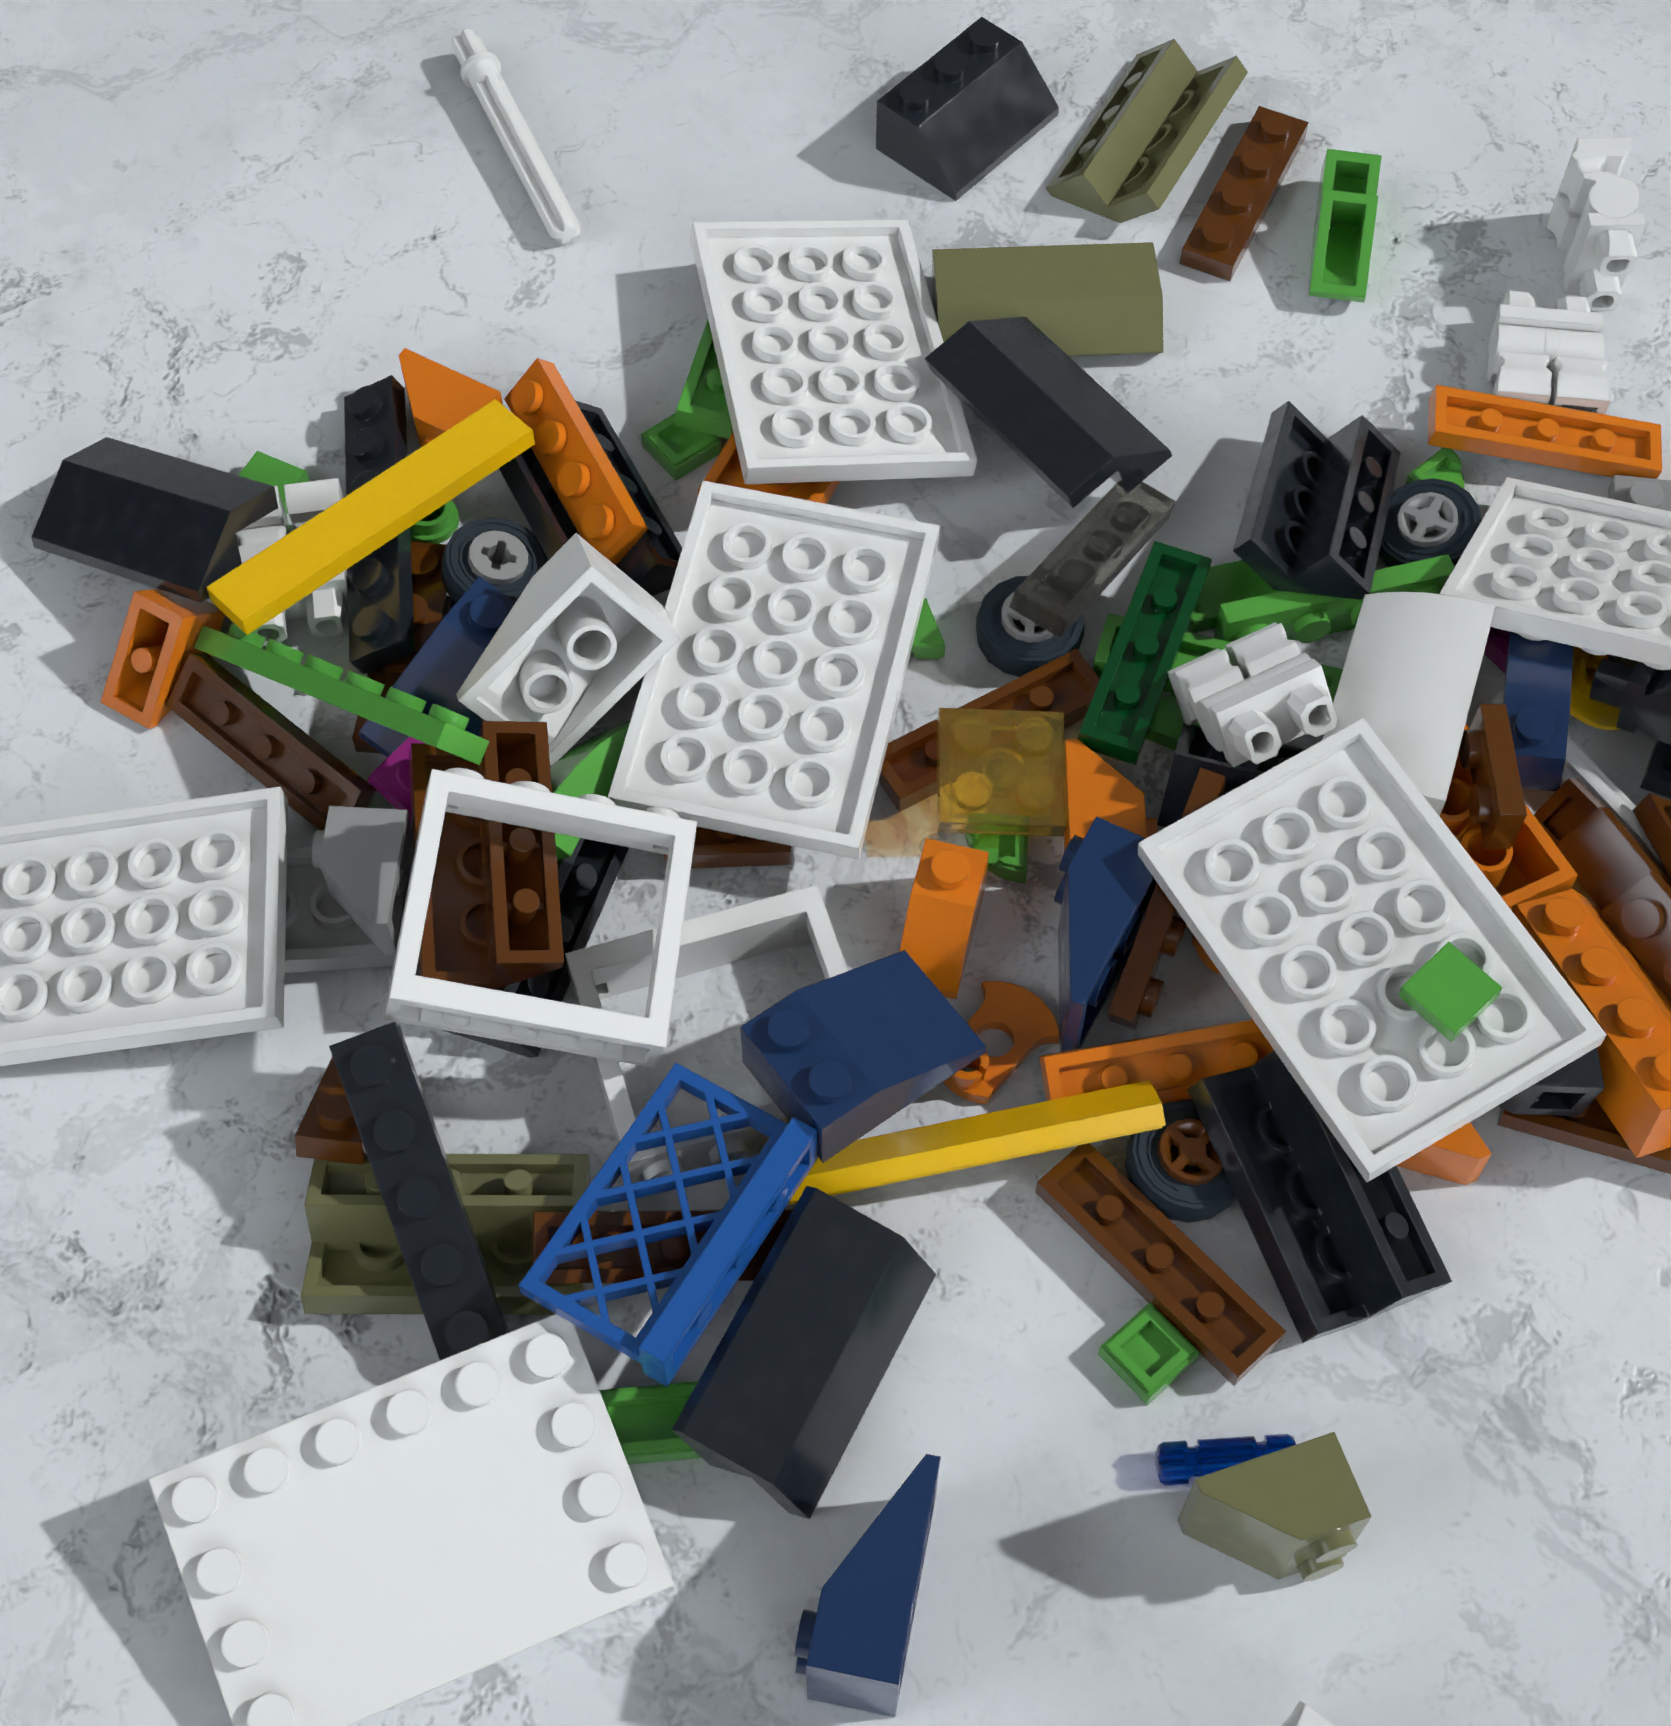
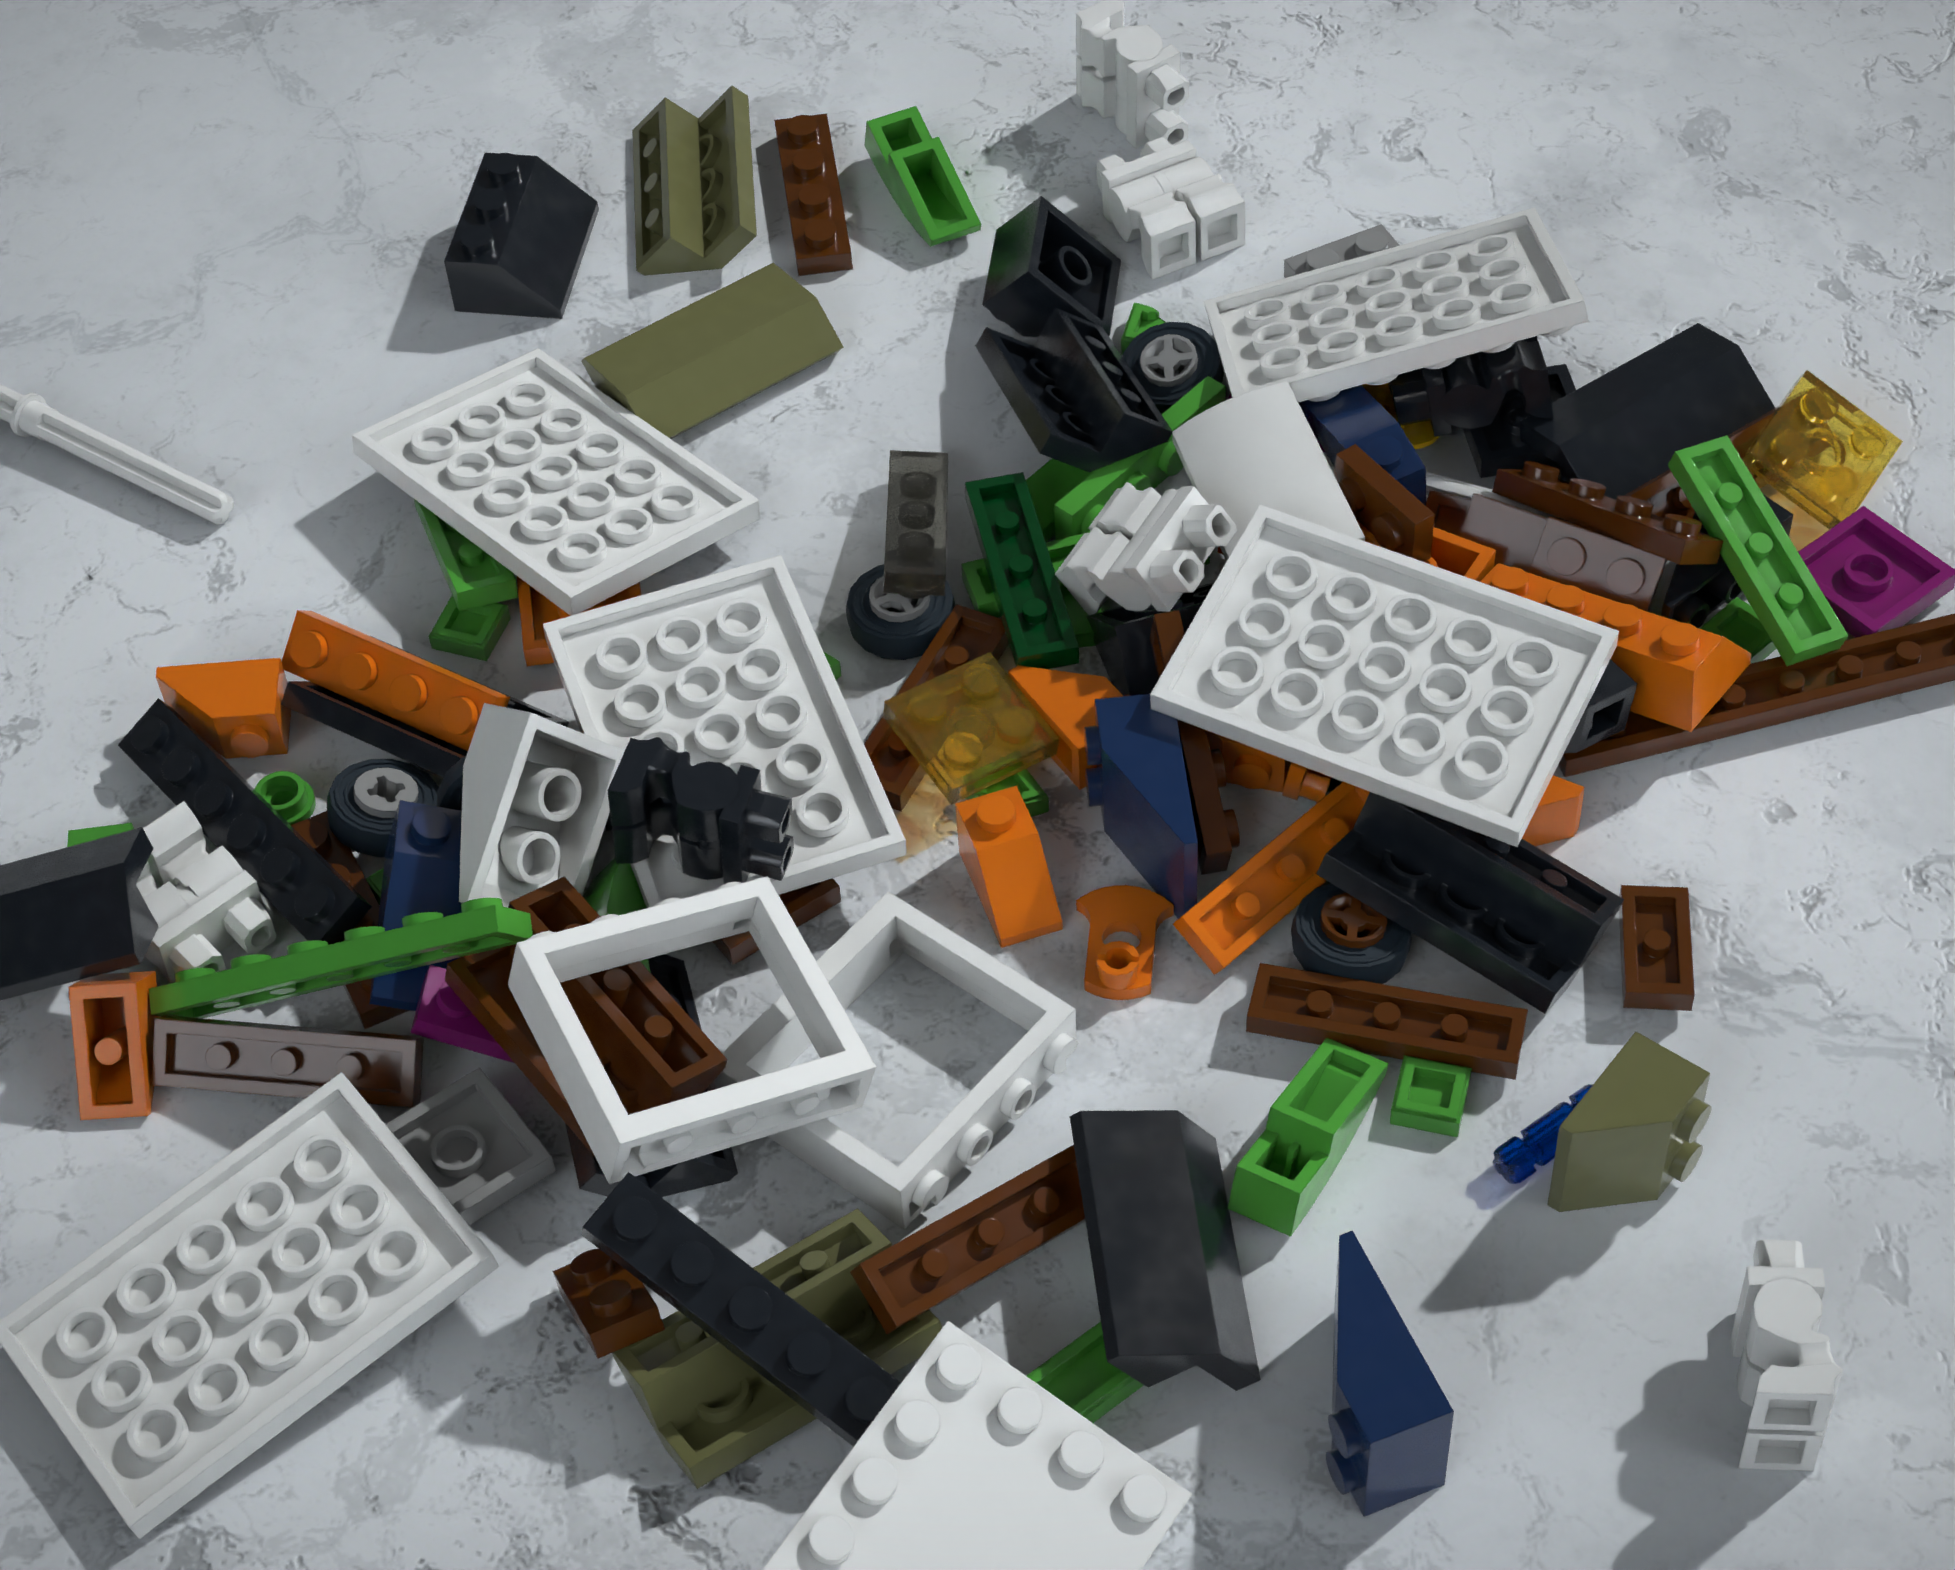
camera: 30 degrees left, 10 degrees down
yellow tile [206,399,535,635] -> none
light grey slope [312,806,414,955] -> none
blue fence [519,1063,817,1387] -> none
dark blue slope [740,950,986,1163] -> none
yellow tile [788,1080,1166,1205] -> none
black slope [925,316,1172,508] -> none
bright green tile [1398,941,1503,1043] -> none
orange plate [1428,385,1662,479] -> none
none -> black hips [607,737,794,884]
none -> black slope [982,196,1121,337]
none -> bright green slope [1227,1038,1389,1237]
none -> reddish brown plate [1619,885,1695,1011]

